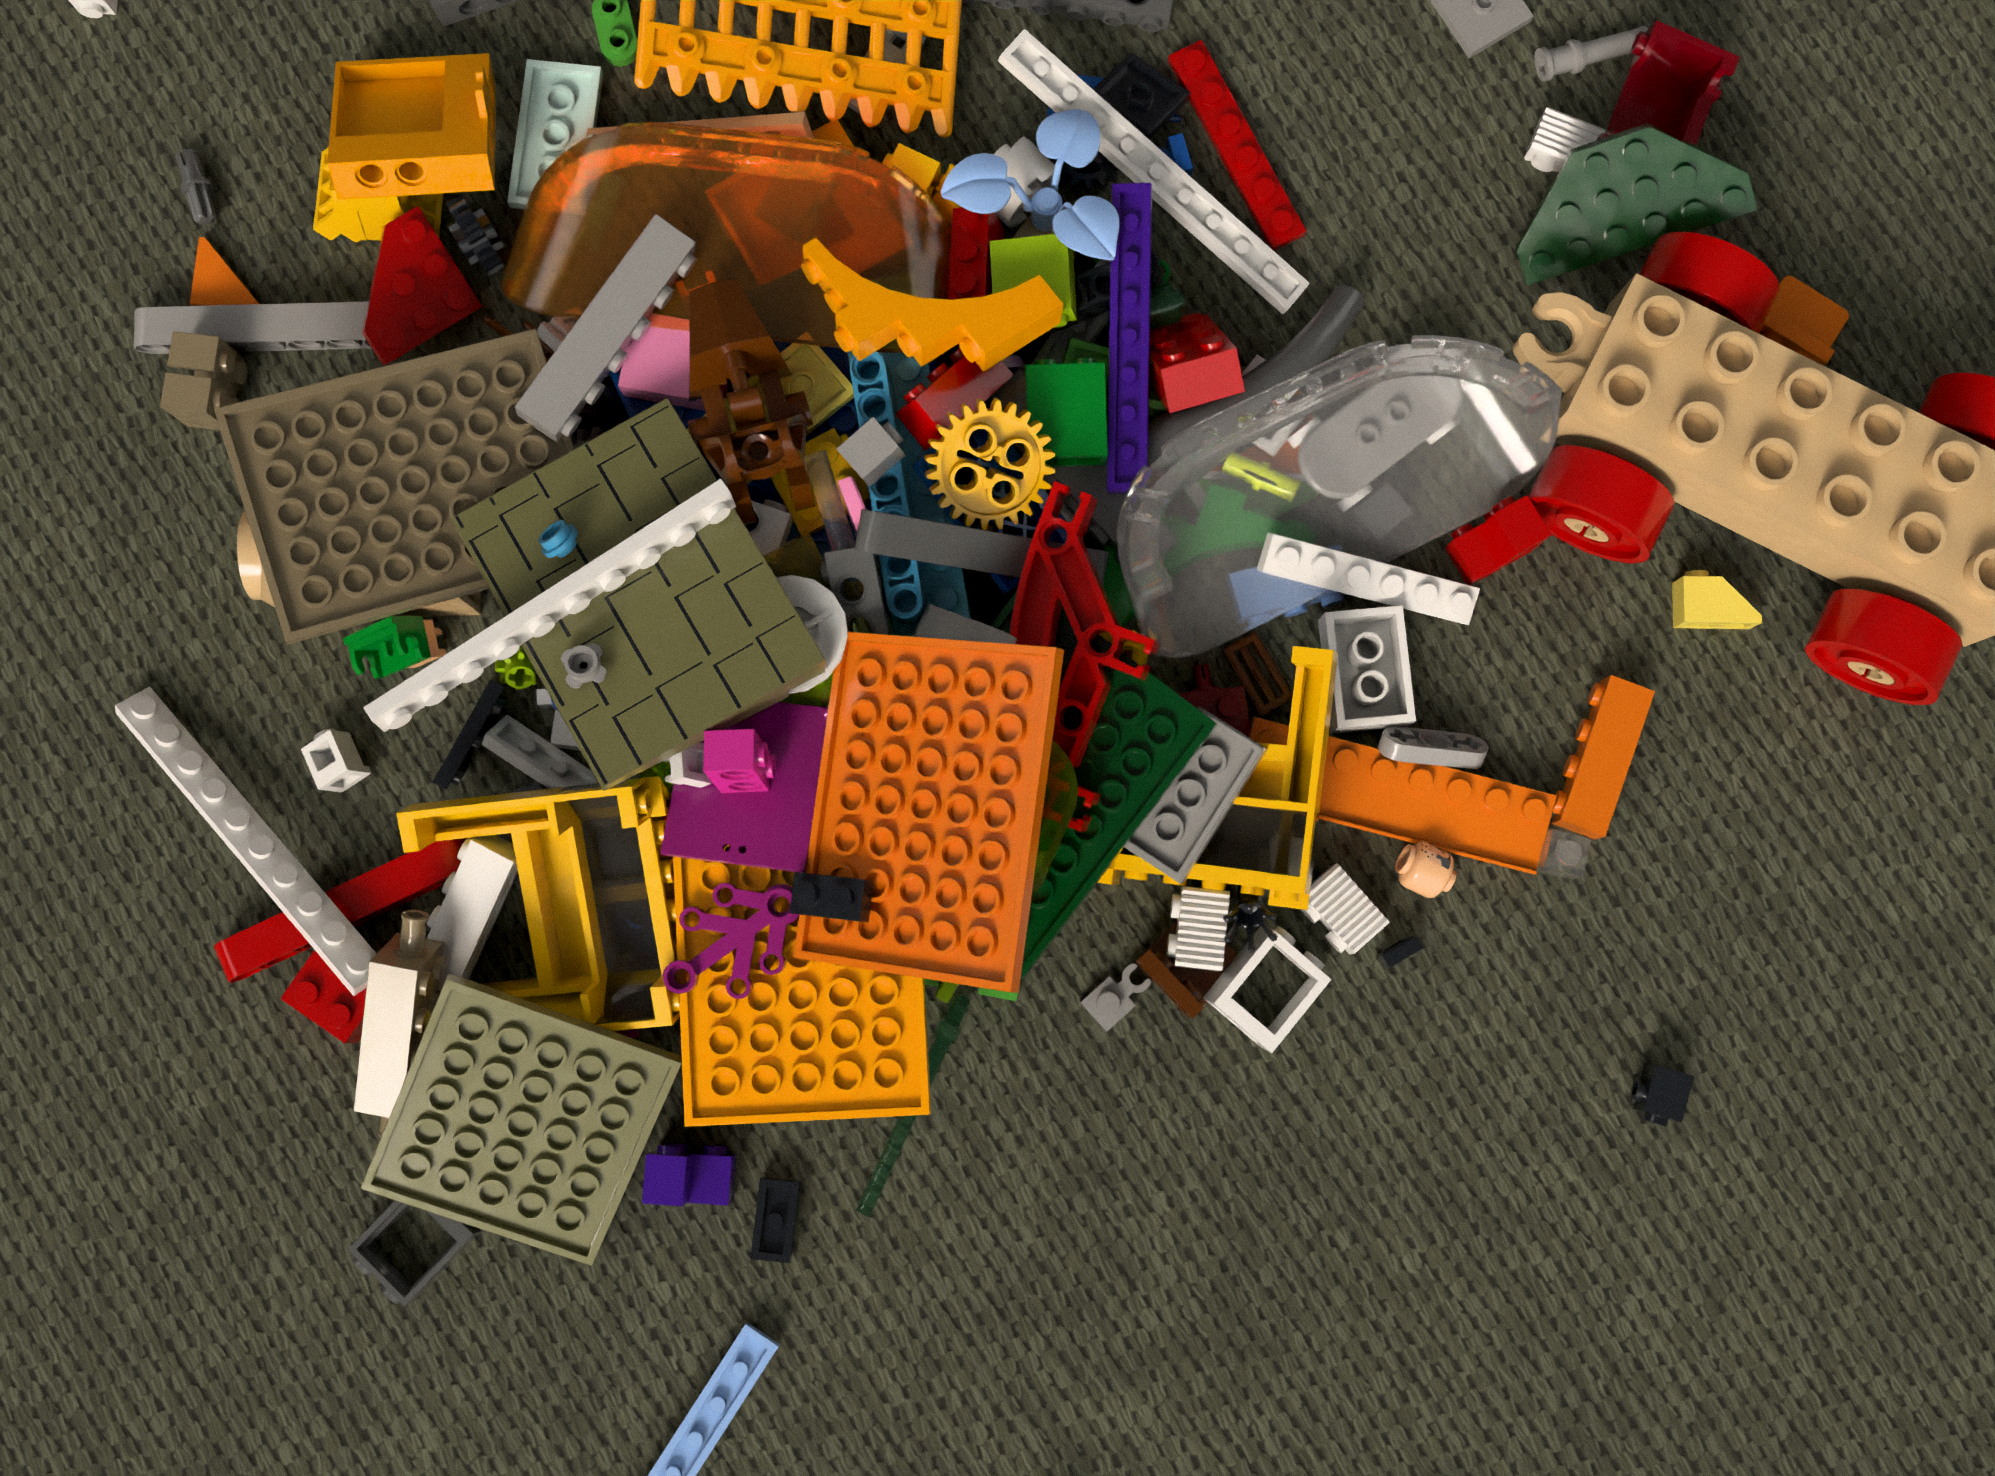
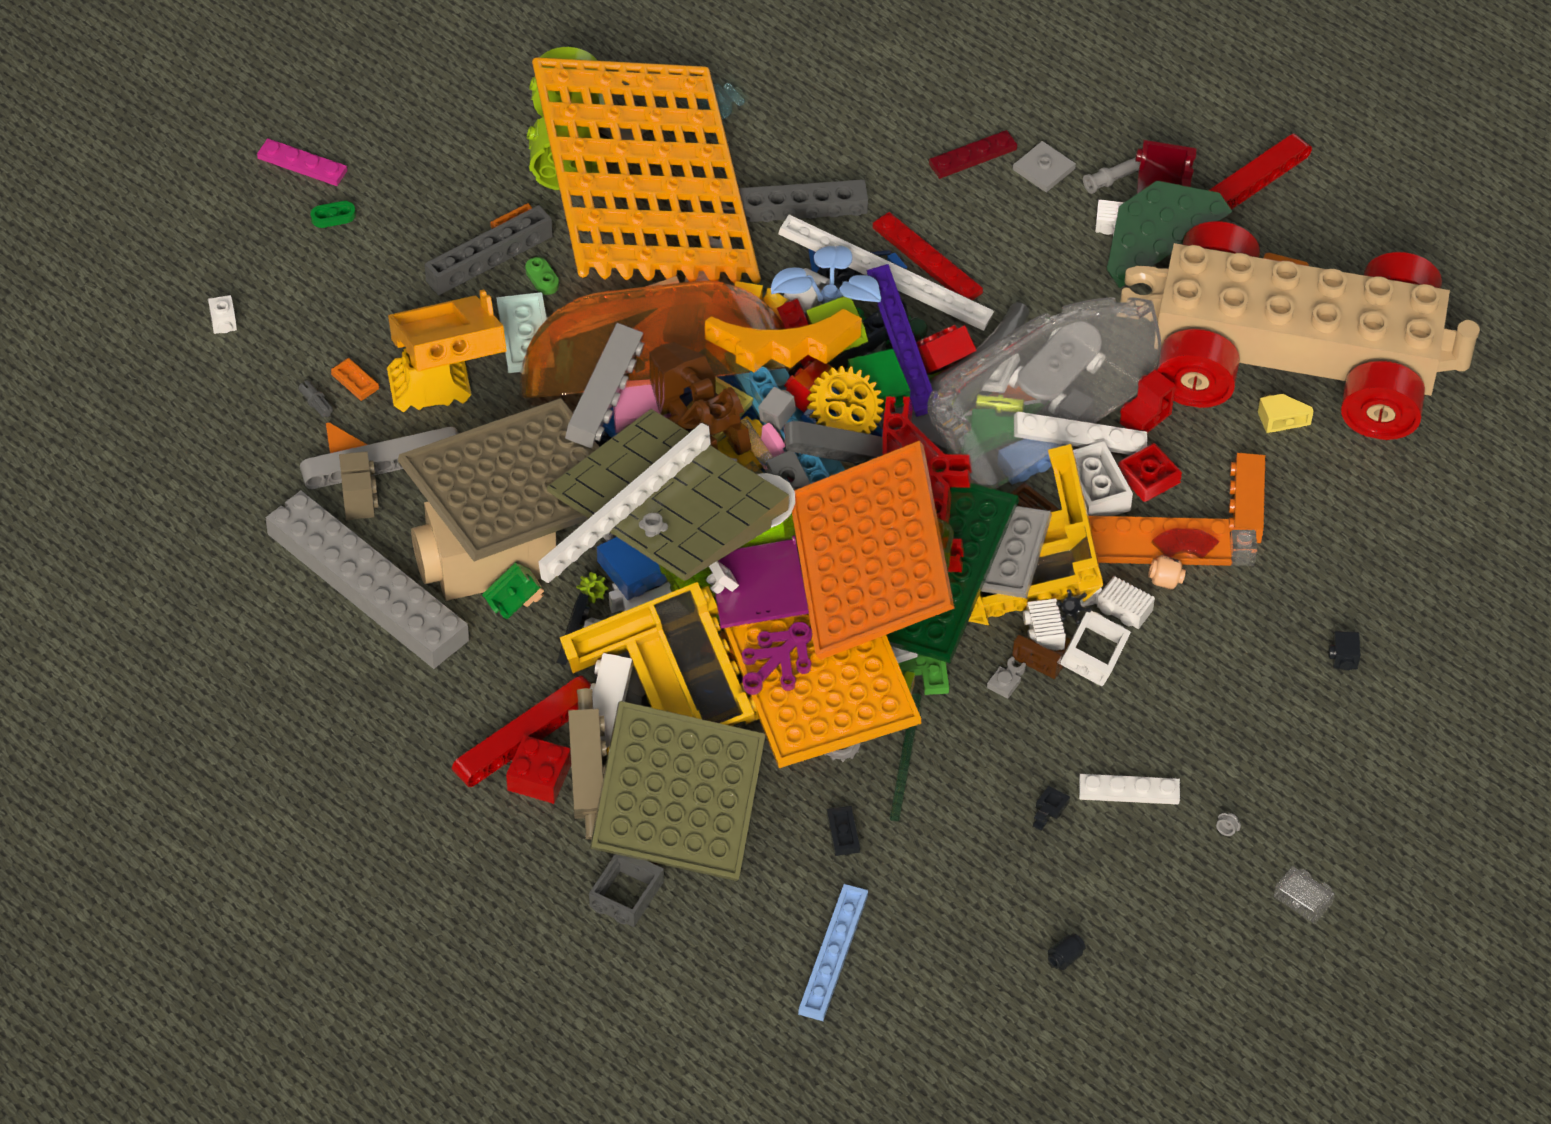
camera: 15 degrees left, 30 degrees down
white plate [115,687,376,996] -> none
white brick [301,729,371,792] -> none
red plate [362,206,482,366] -> none
black gear [446,194,506,277] -> none
dark azure plate [538,520,578,558] -> none
dark purple brick [642,1142,736,1206] -> none
dark pink brick [703,729,776,793] -> none
black plate [790,872,873,922] -> none
black plate [1093,52,1191,140] -> none
black tile [1376,936,1423,969] -> none
light grey beam [1378,726,1489,769] -> none
none -> light grey piece [265,490,469,669]
none -> orange plate [331,358,379,401]
none -> black plate [1033,786,1070,831]
none -> white plate [1079,774,1180,804]
none -> red brick [1118,443,1182,502]
none -> clear red tile [1151,528,1220,559]
none -> red beam [1208,133,1312,210]
none -> light grey plate [1216,813,1241,836]

